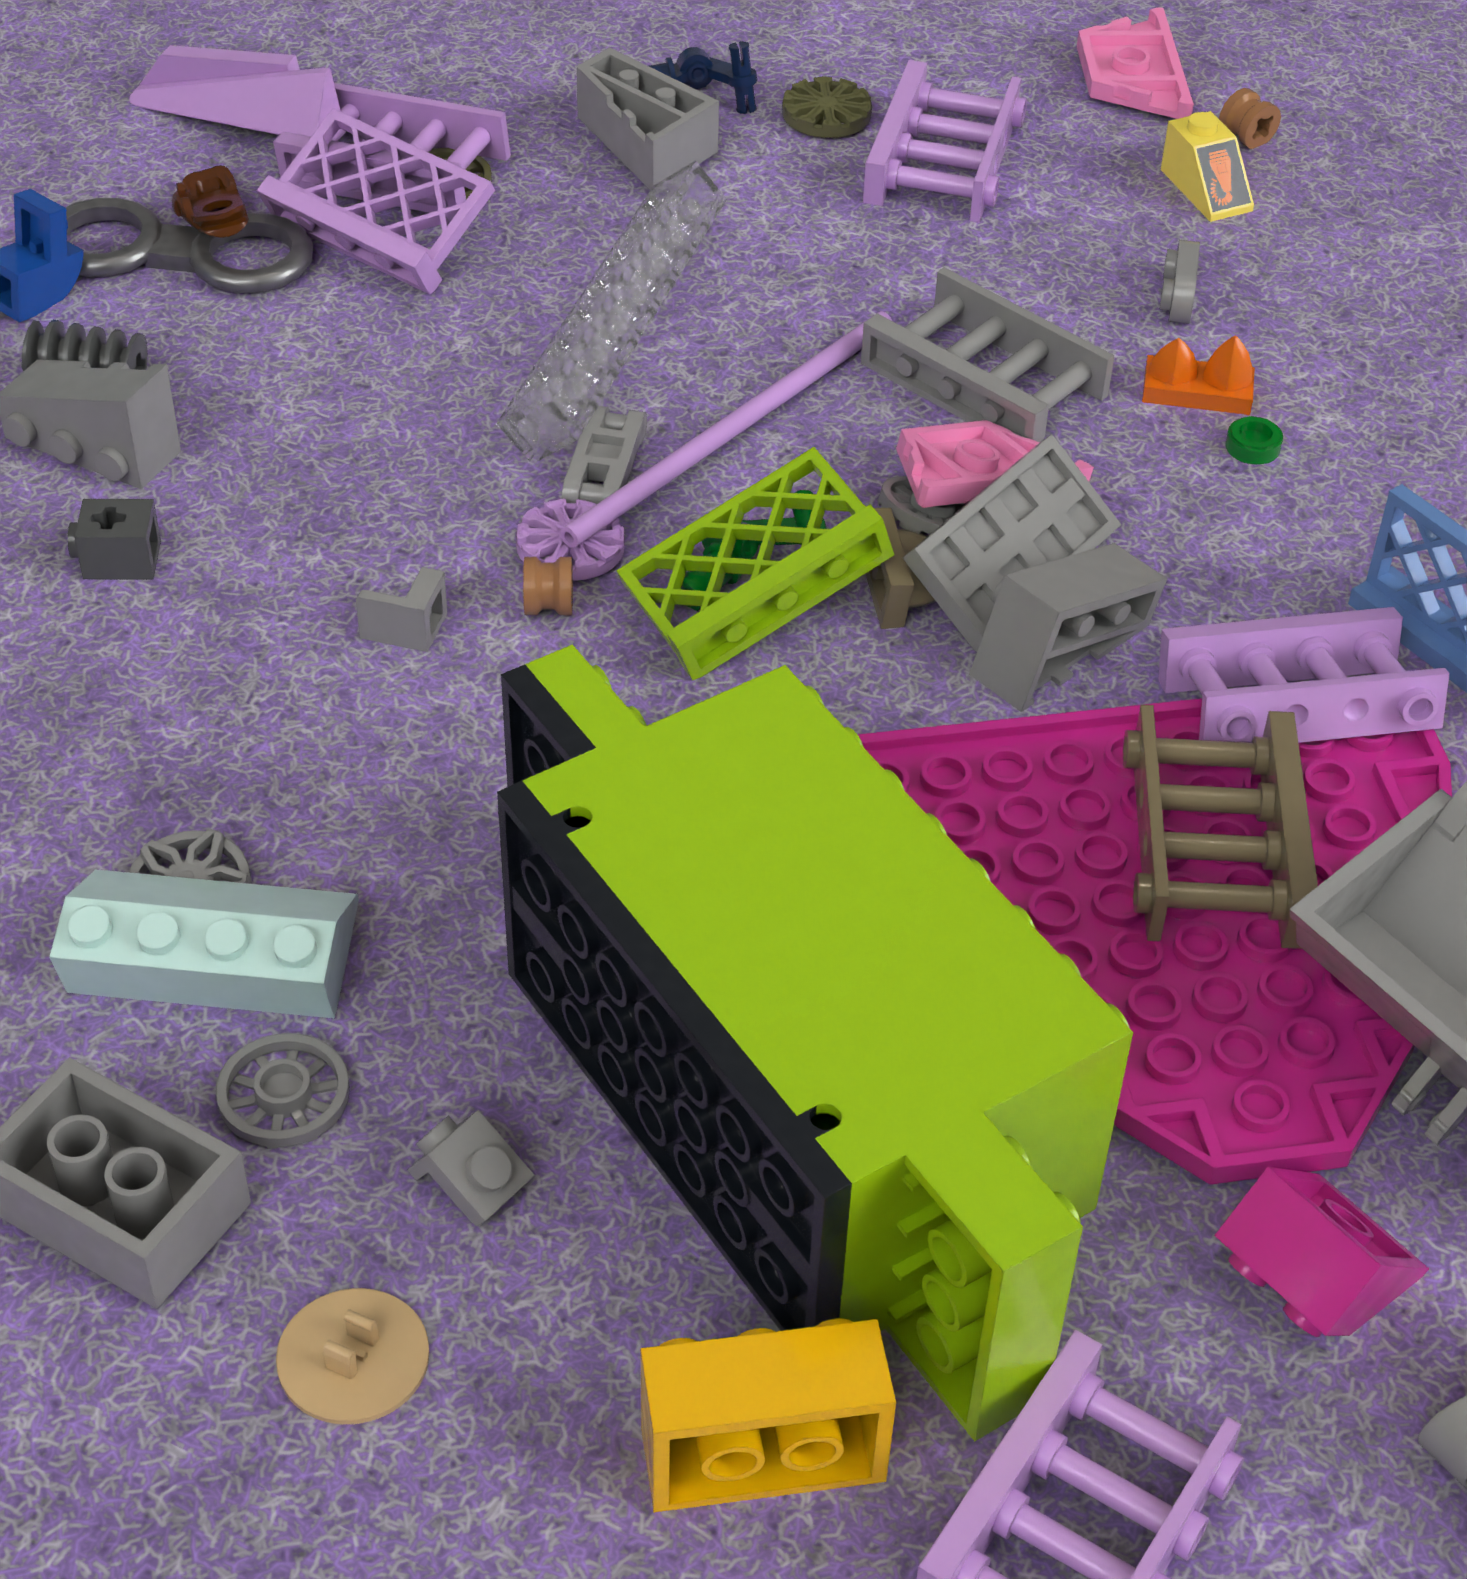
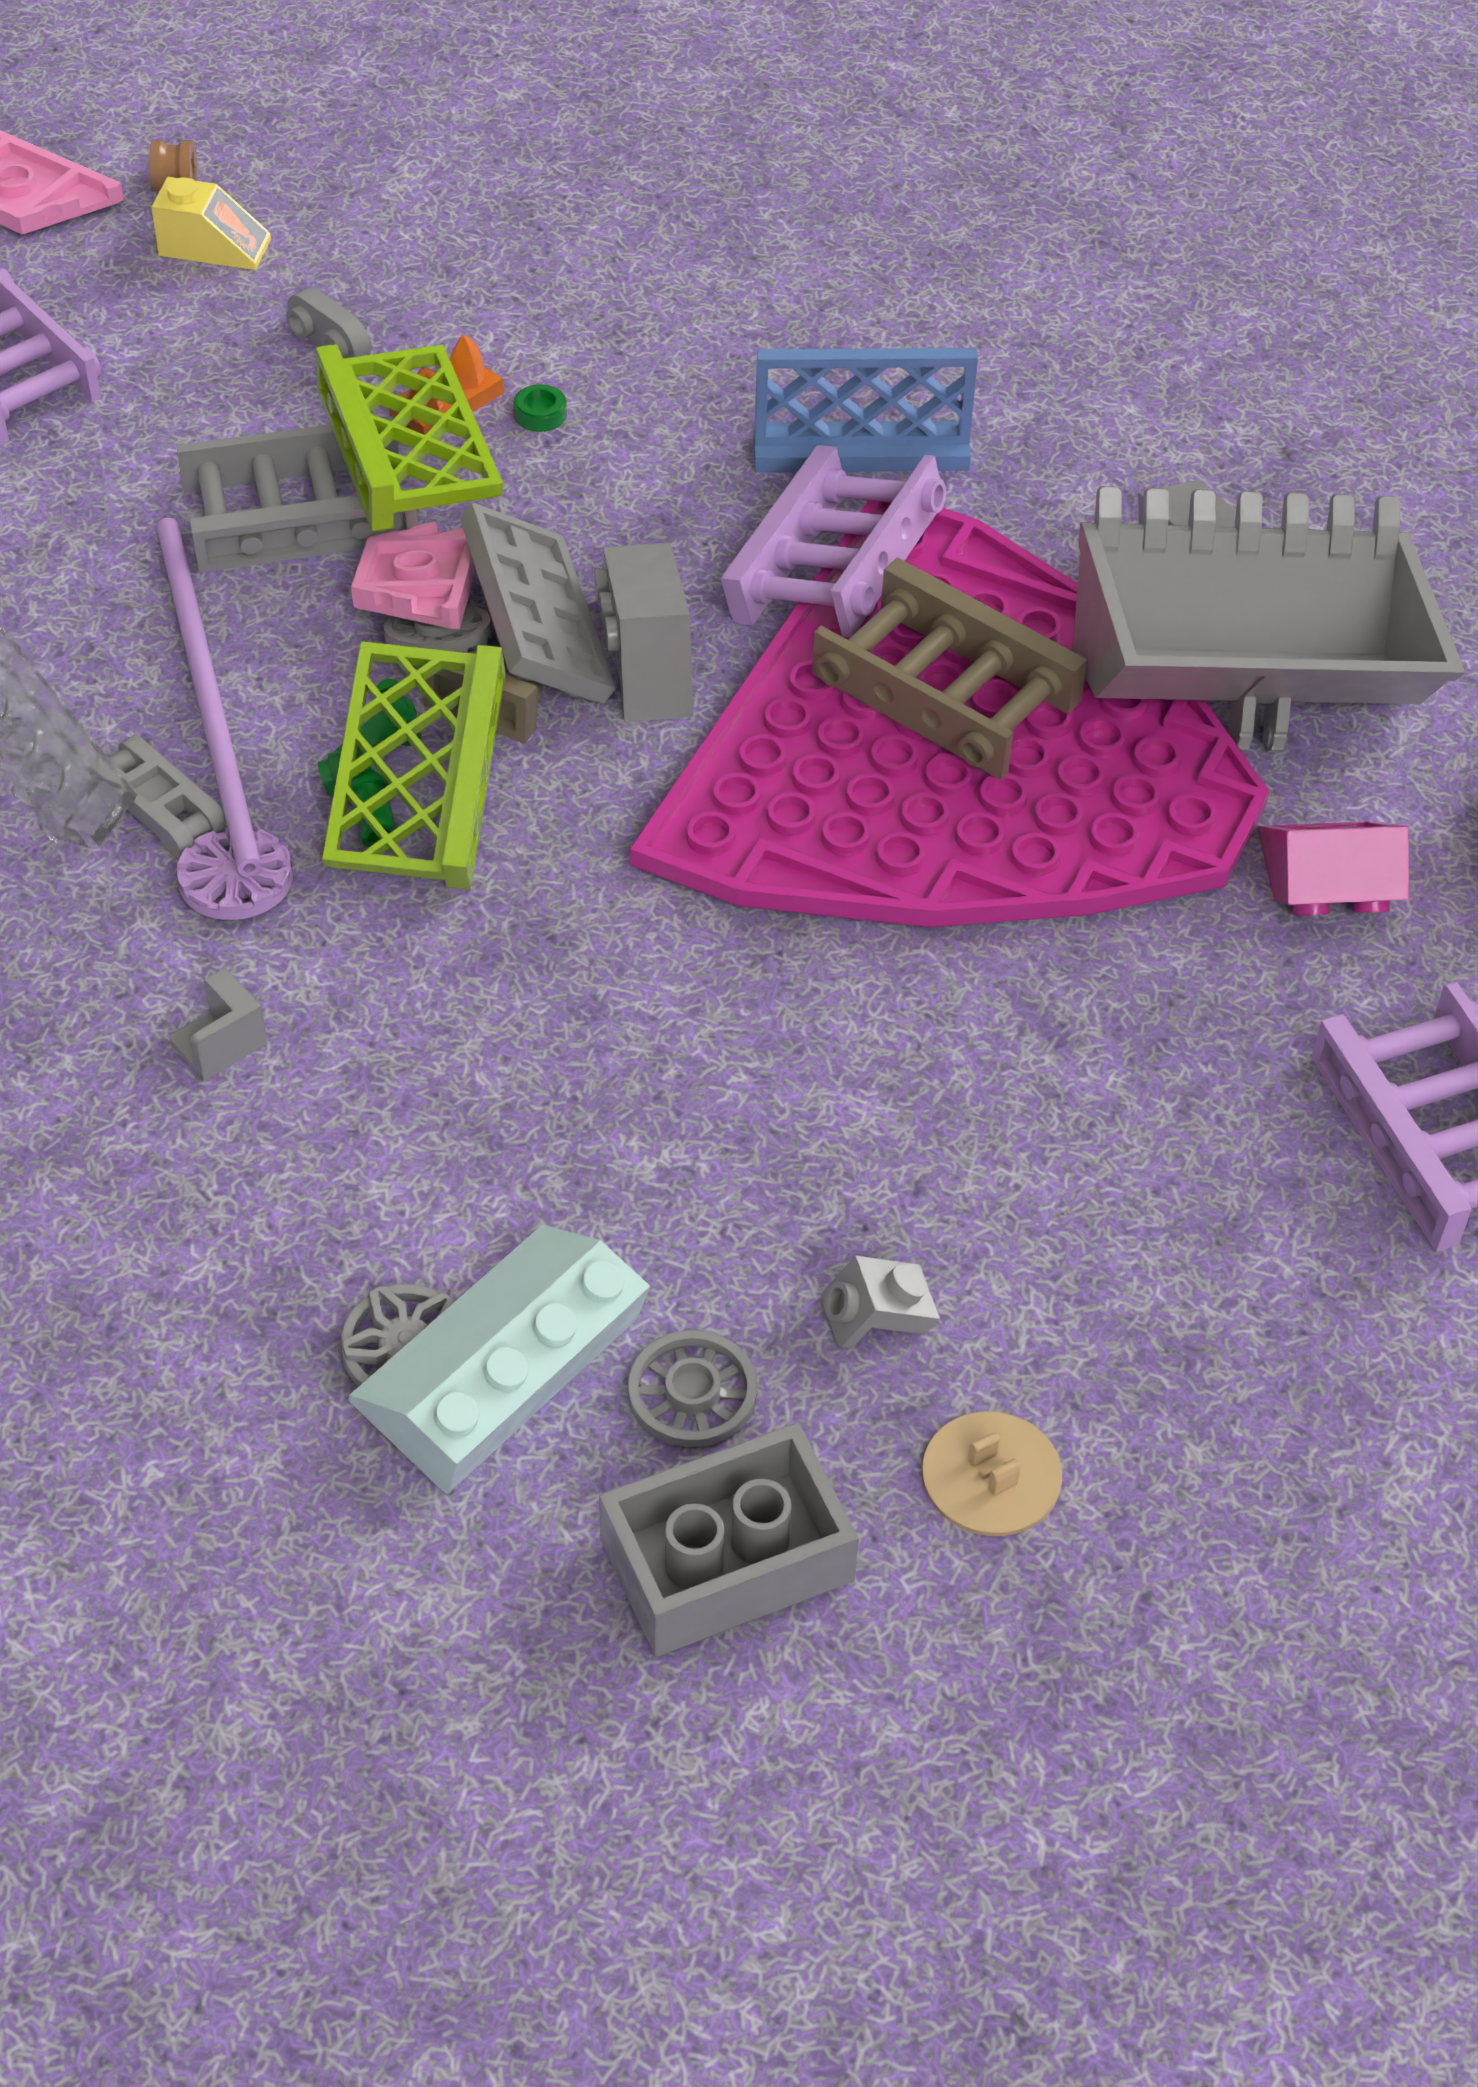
camera: 55 degrees left, 5 degrees up
lime piece [497,644,1133,1442] -> none
medium nougat wheel [523,557,573,615] -> none
yellow brick [640,1318,896,1513] -> none
none -> lime fence [316,344,503,532]

